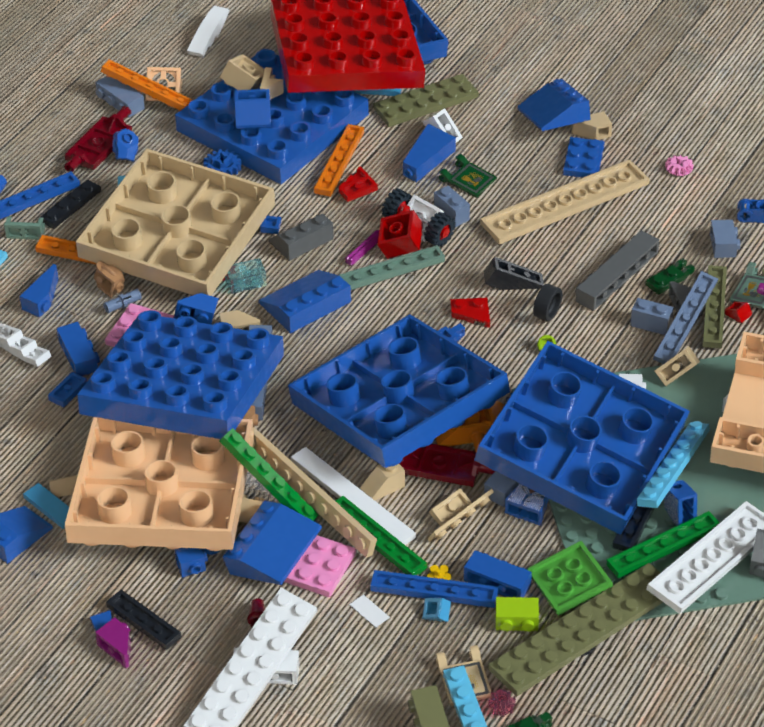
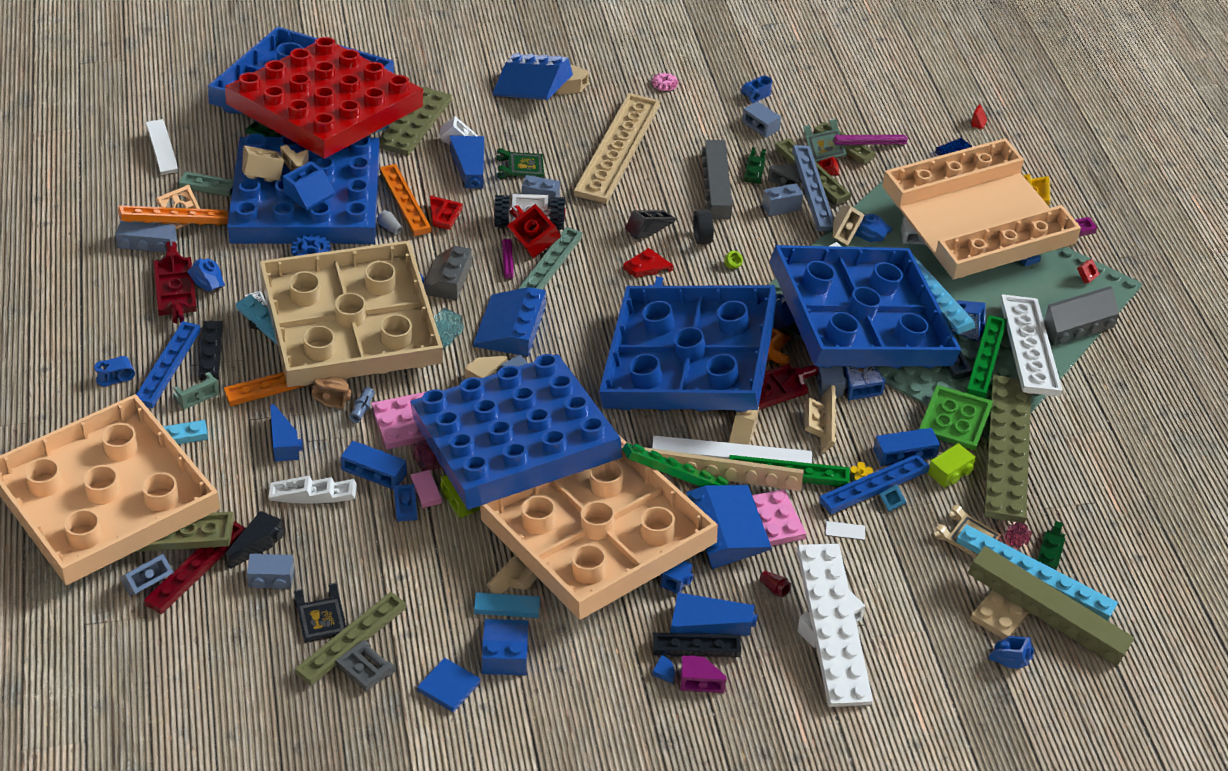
camera: 45 degrees left, 0 degrees up
blue slope [173,293,219,324] -> none
blue plate [563,137,605,178] -> none
none -> sand green plate [179,171,234,197]
none -> light grey cone [377,210,403,235]
none -> blue slope [671,592,757,636]
none -> blue hand [855,214,892,242]

